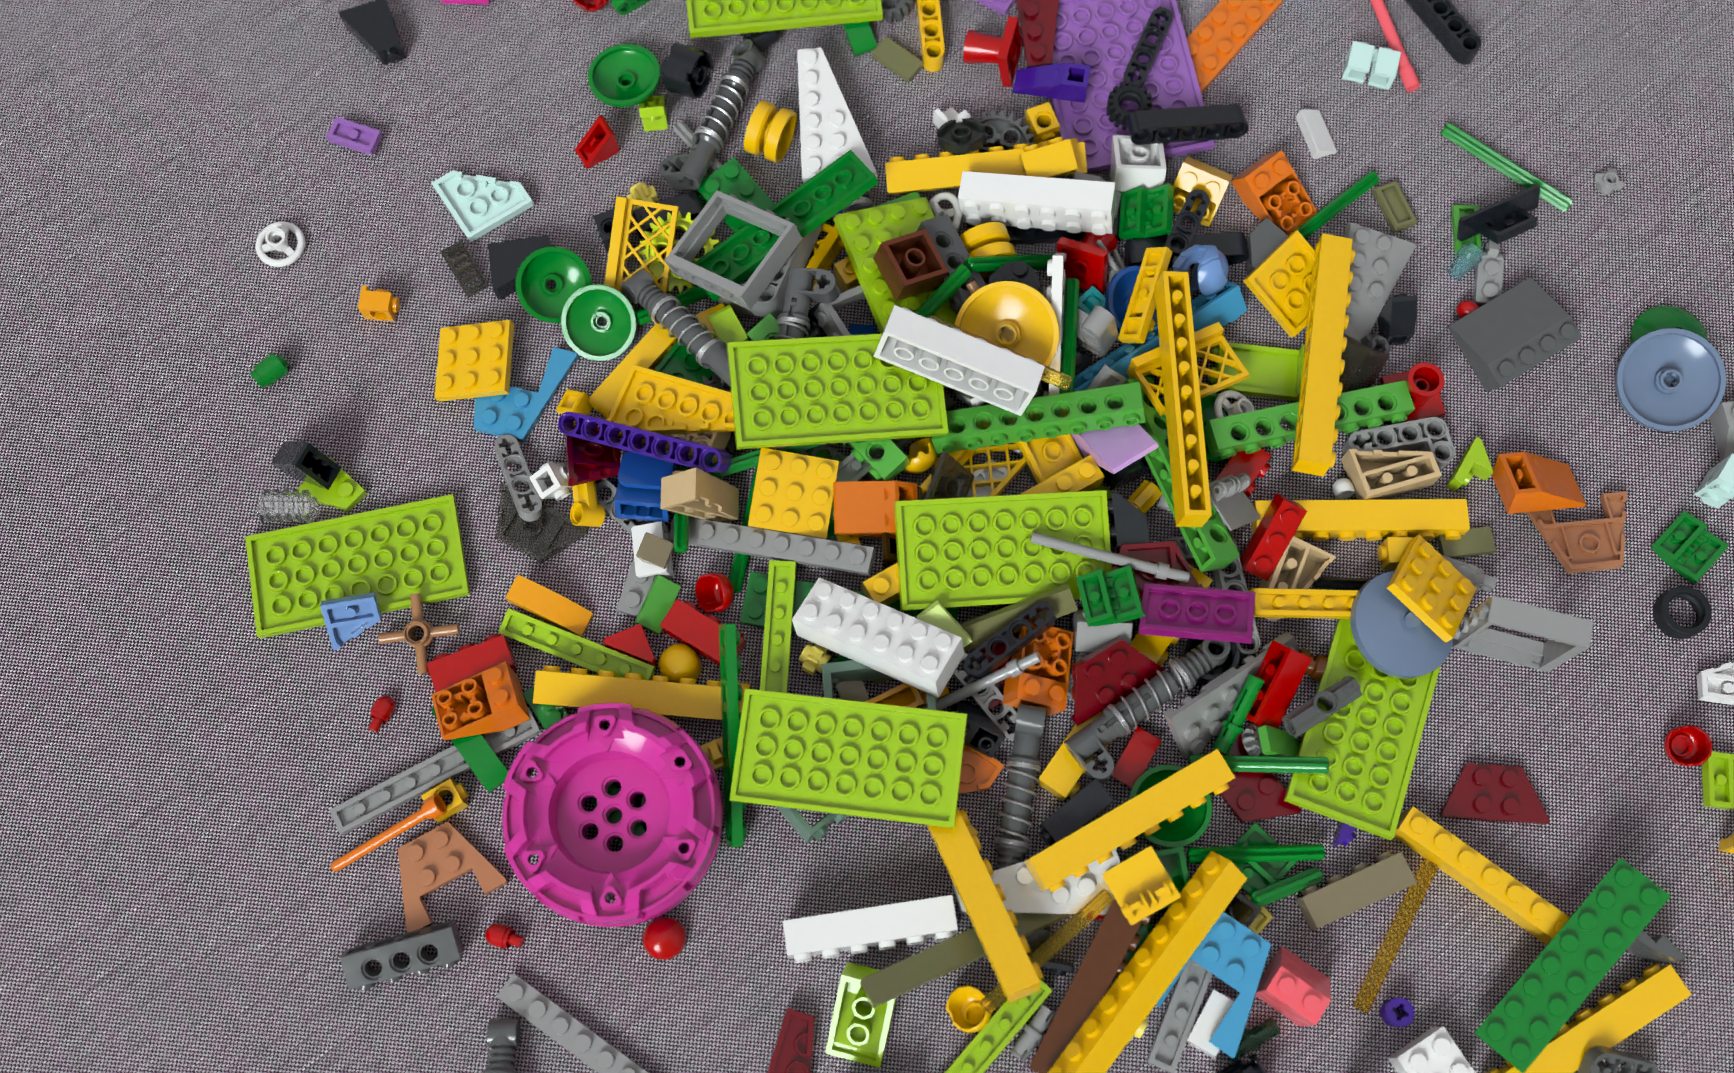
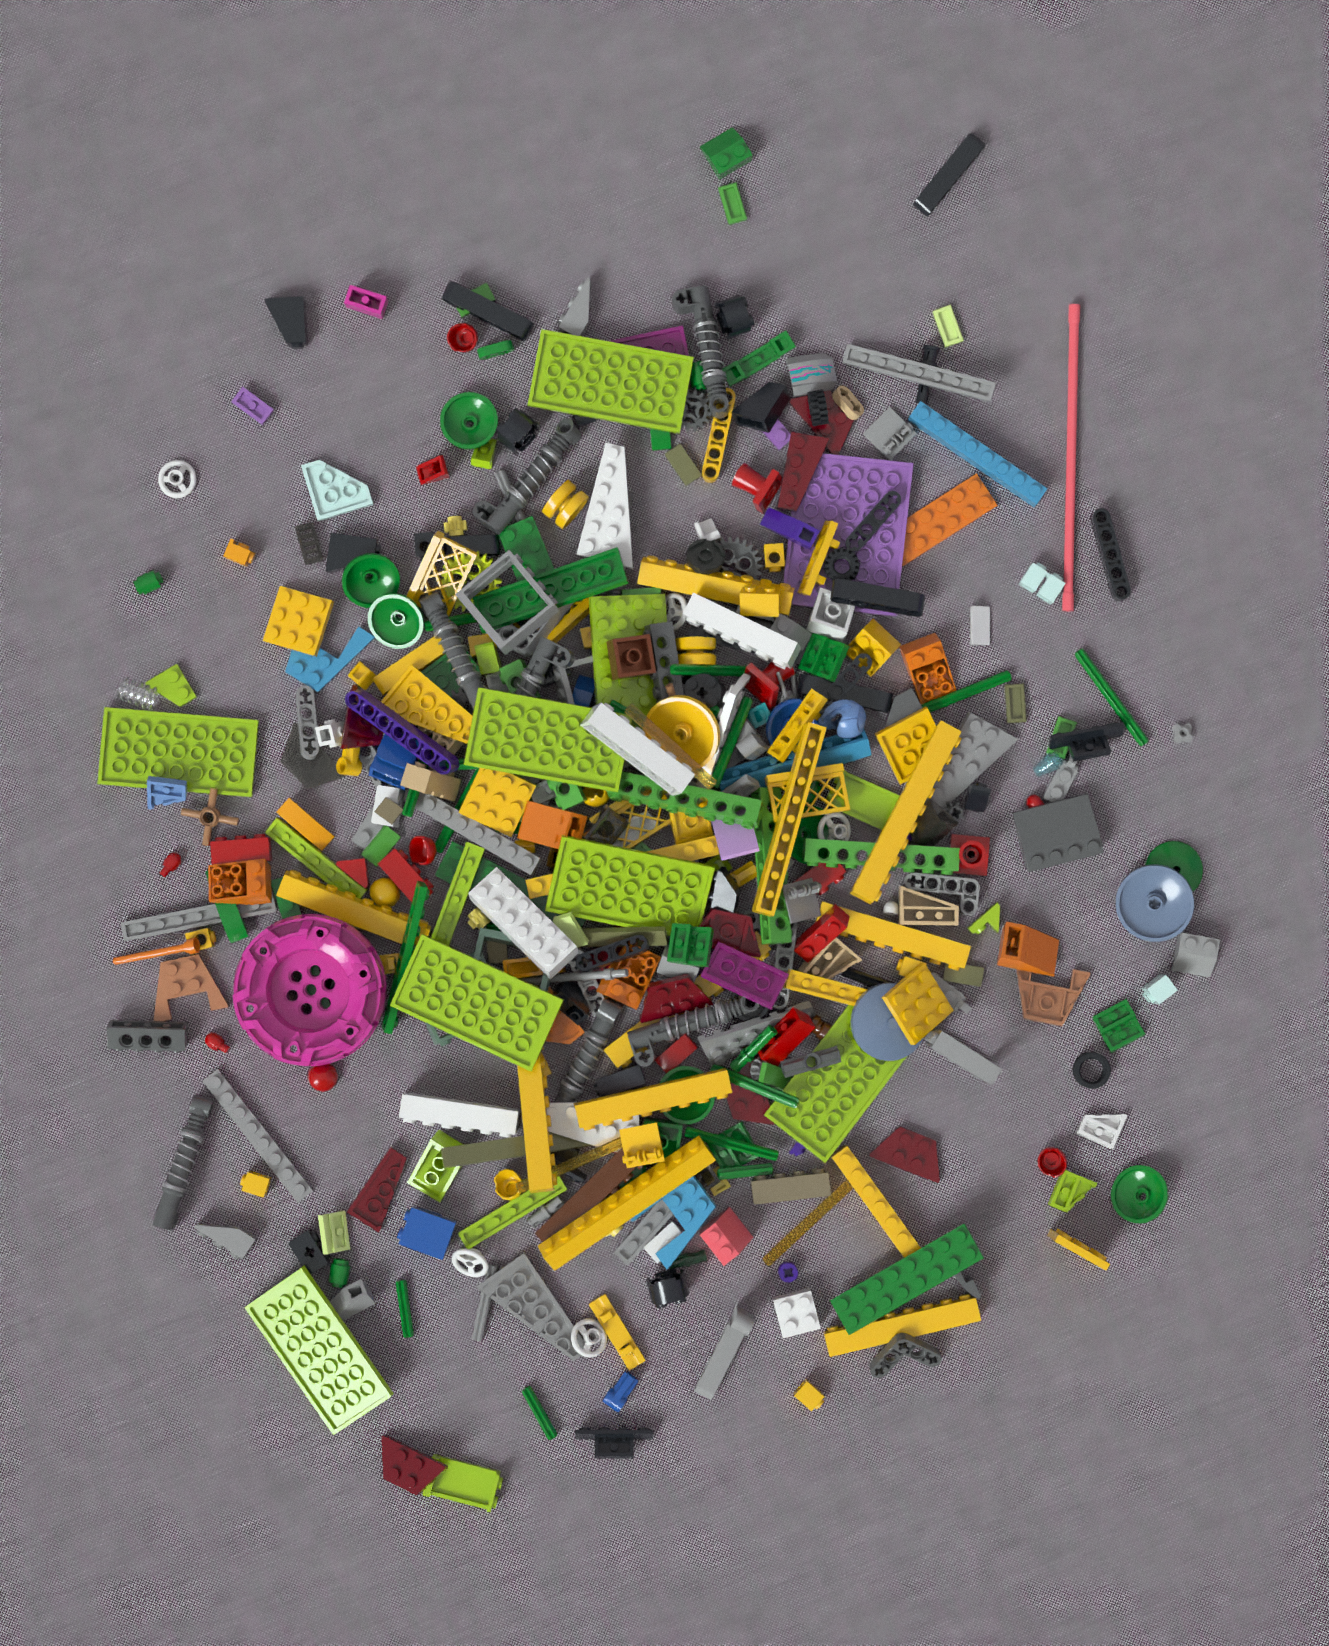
camera: 15 degrees right, 15 degrees up
black slope [271,441,341,490] -> none
green axle [915,264,971,318] -> none
light grey bar [1030,532,1190,583] -> none
none -> yellow hinge [797,521,840,596]

